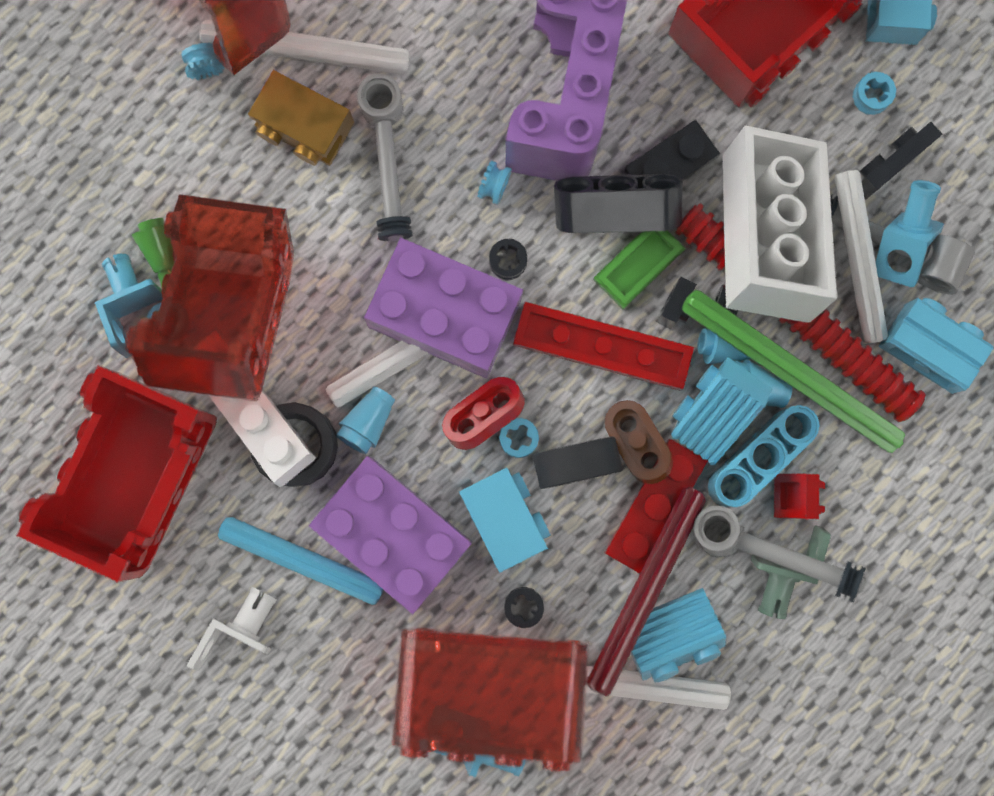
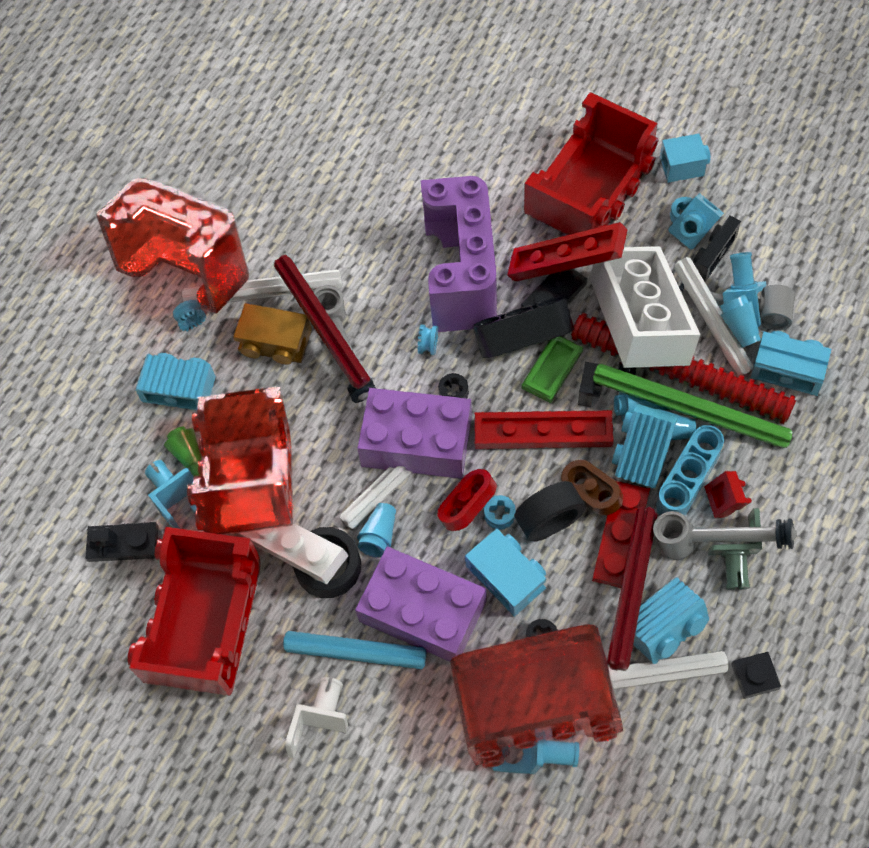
camera: 10 degrees left, 20 degrees down
none -> black hinge [85,522,159,562]
none -> medium azure brick [136,353,216,412]
none -> dark red axle [274,255,370,389]
none -> red plate [507,222,628,282]
none -> medium azure bracket [668,193,724,249]
none -> medium azure cone [720,295,761,348]
none -> black plate [731,652,781,699]

